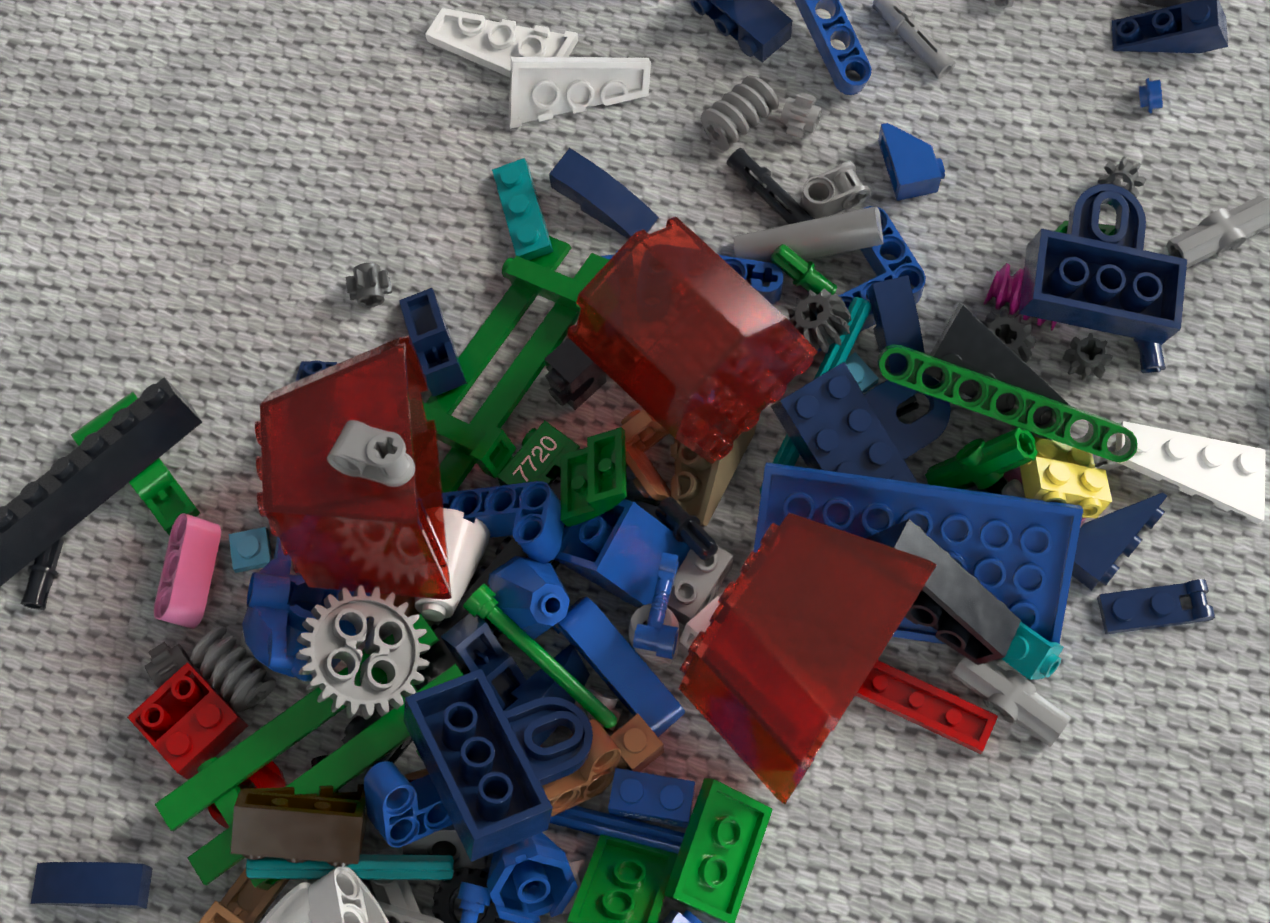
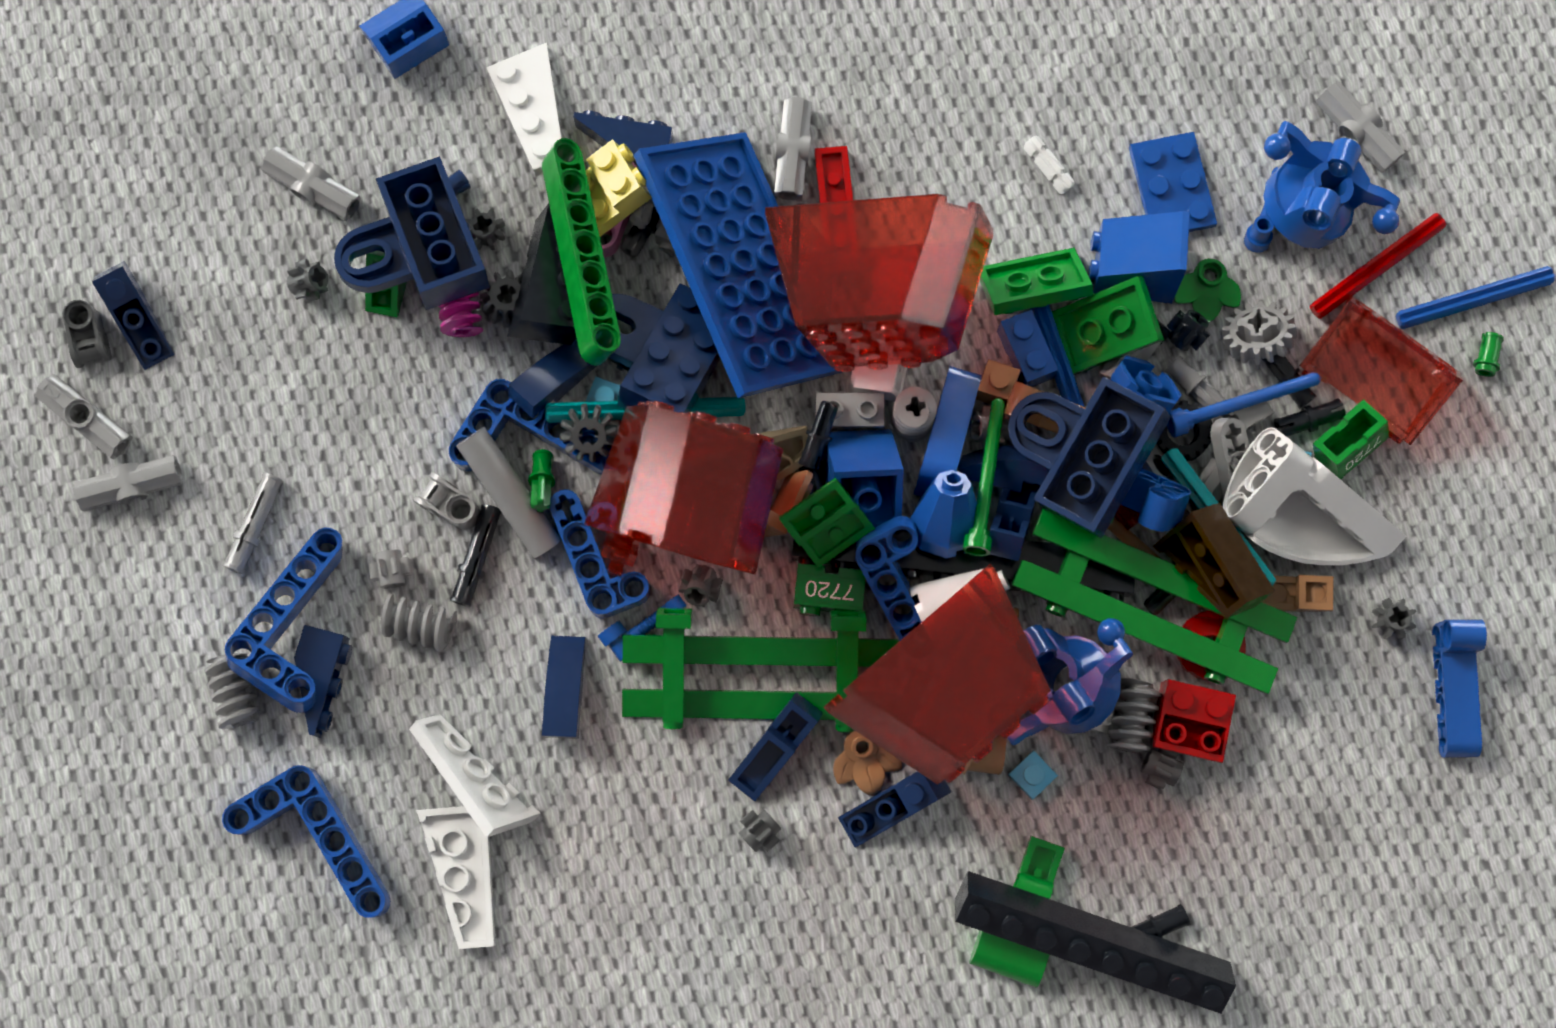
camera: 130 degrees left, 10 degrees up
dark blue slope [30,862,153,909] -> none
bright pink beam [154,513,221,629] -> none
light grey gear [296,585,430,719] -> none
light grey piece [327,420,415,487] -> none
teal plate [492,158,554,260] -> none
black brick [544,330,607,410] -> none
blue brick [633,552,679,659] -> none
black wedge [841,519,1021,665] -> none
blue slope [878,123,945,201] -> none
green piece [925,427,1038,490] -> none
teal bracket [1001,622,1064,680] -> none
dark blue plate [1097,579,1215,635] -> none
blue plate [1139,78,1163,113] -> none

